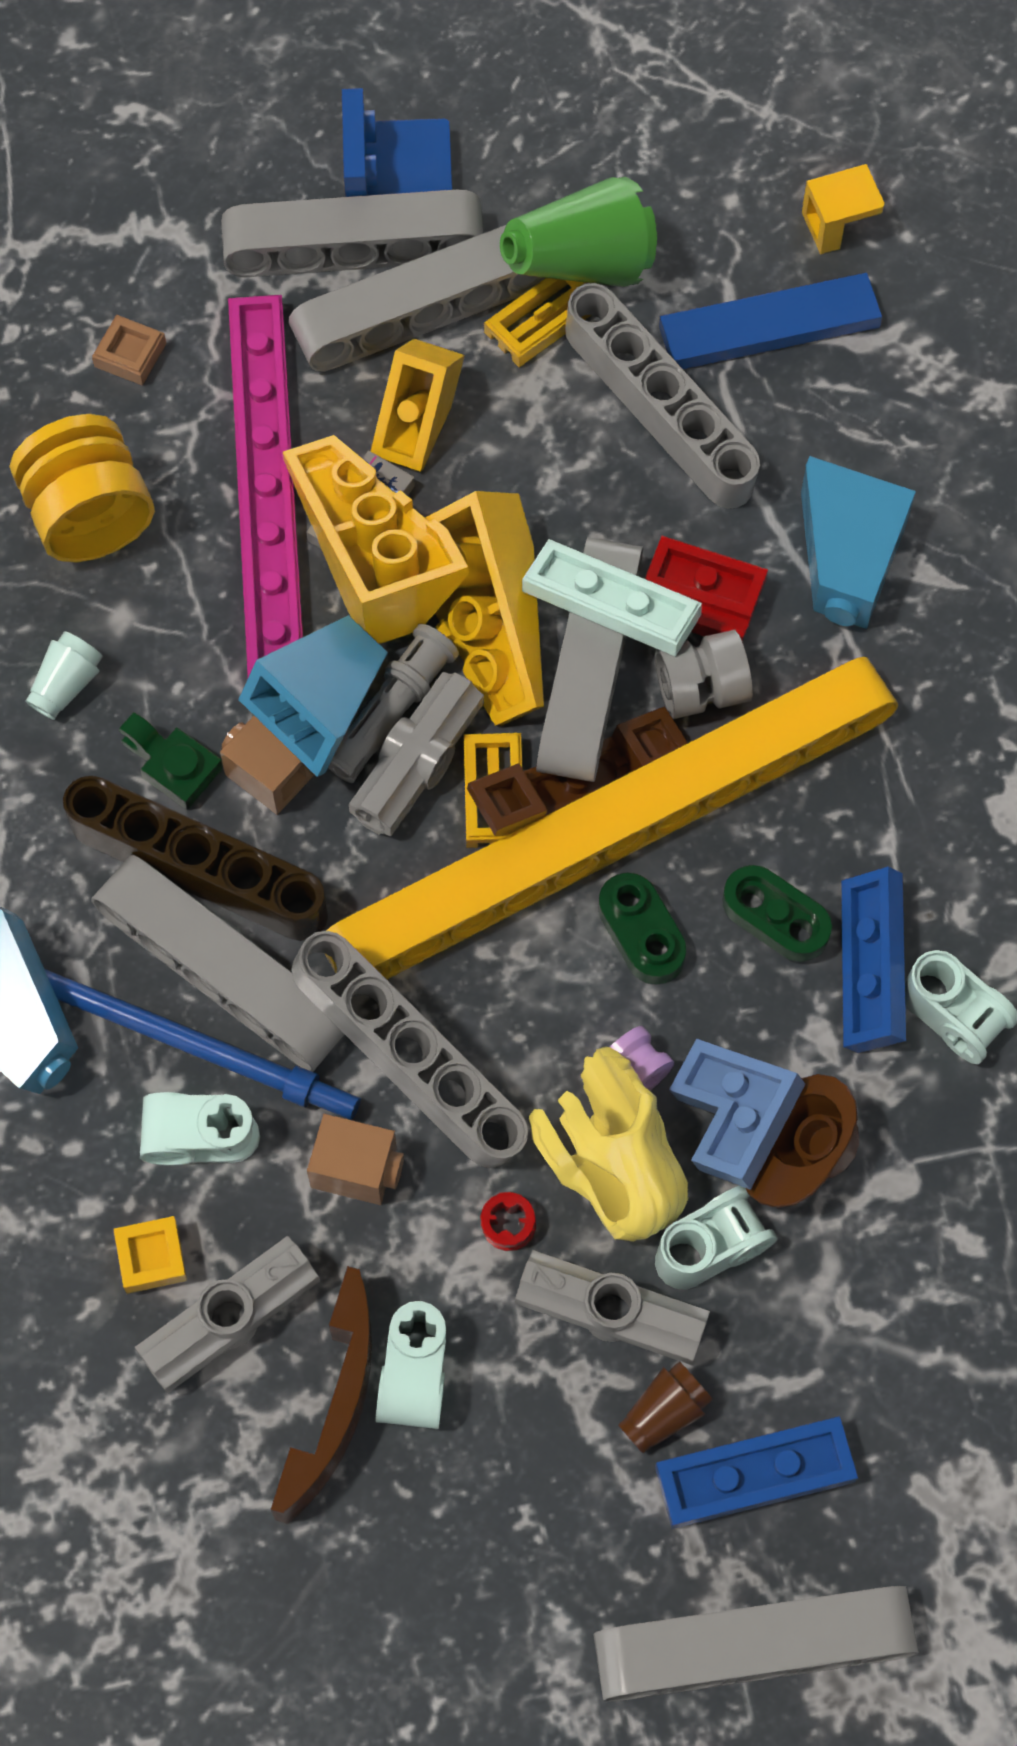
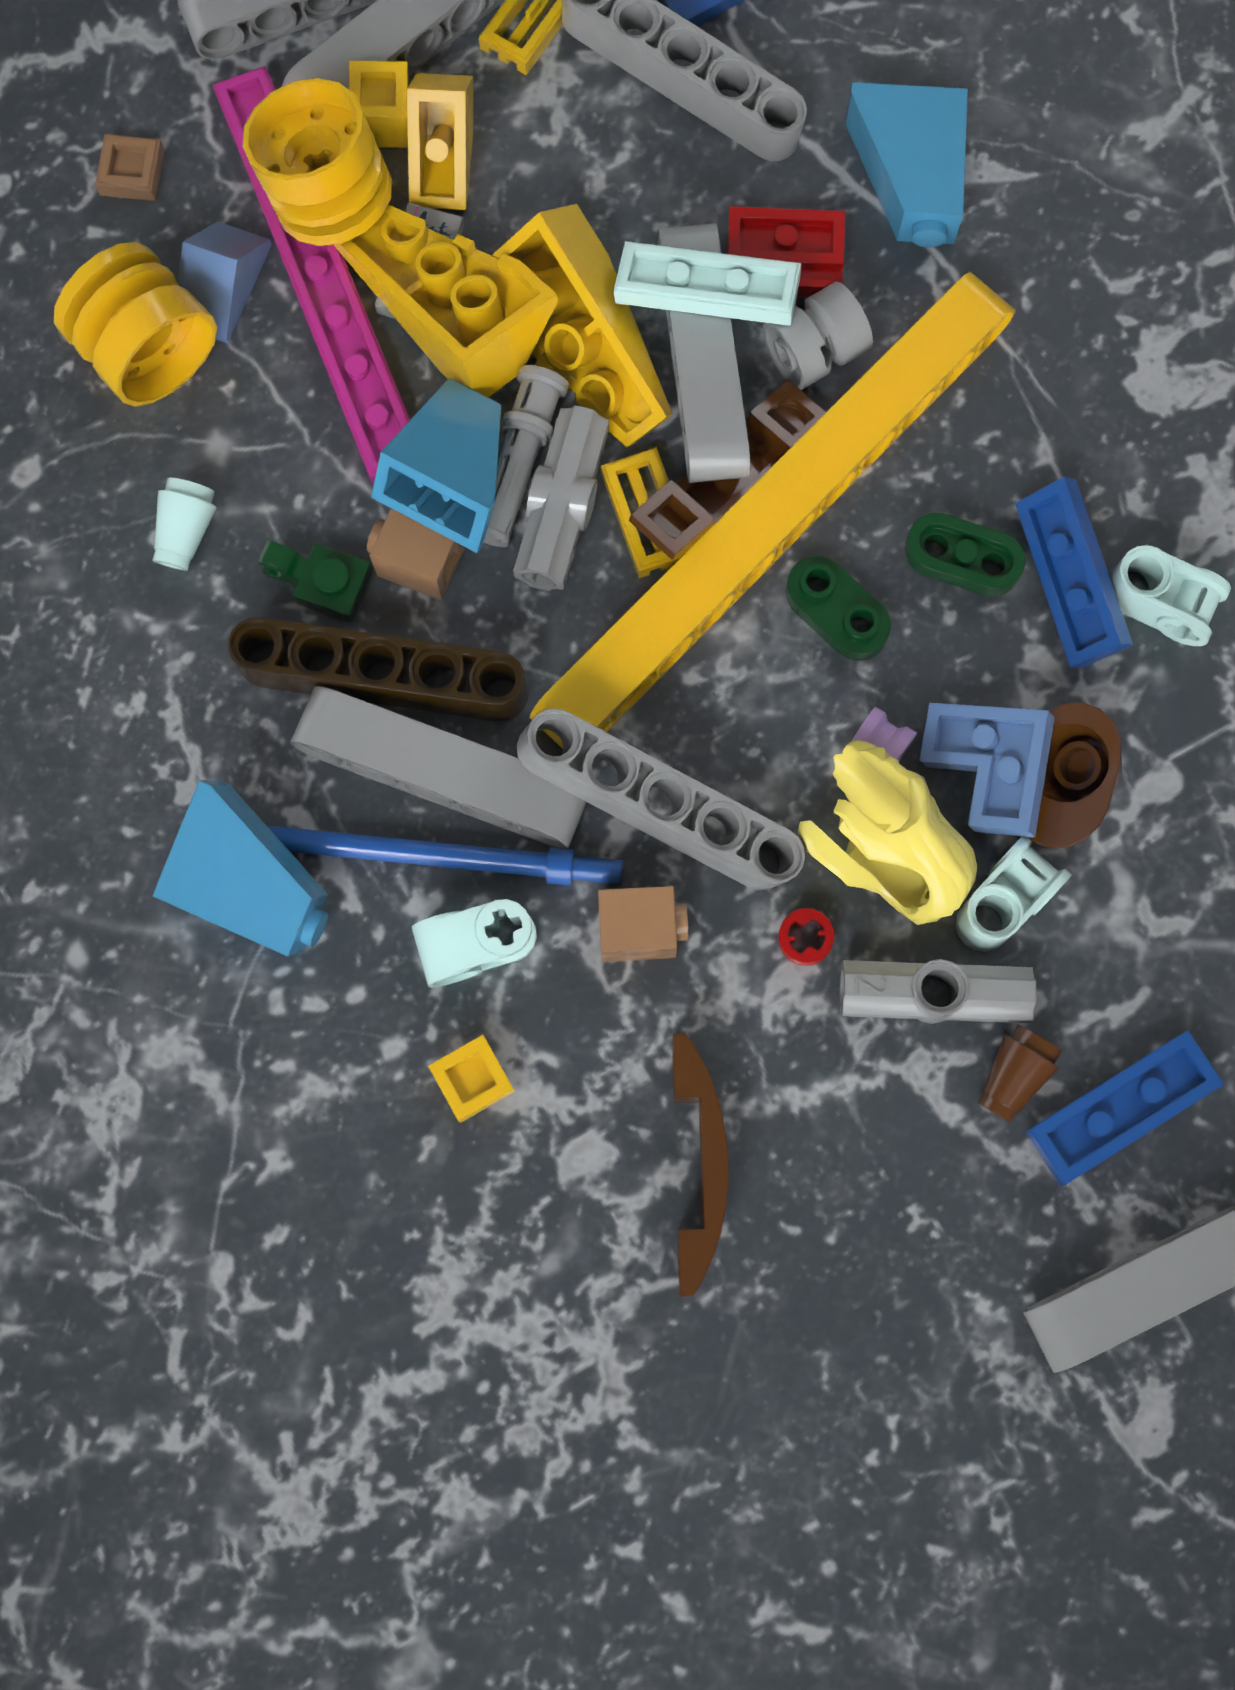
camera: 15 degrees left, 10 degrees up
light grey piece [135,1236,320,1394] -> none
light aqua piece [376,1301,446,1429] -> none
none -> medium blue slope [178,221,272,343]
none -> yellow wheel [242,78,392,246]
none -> yellow panel [349,61,409,148]

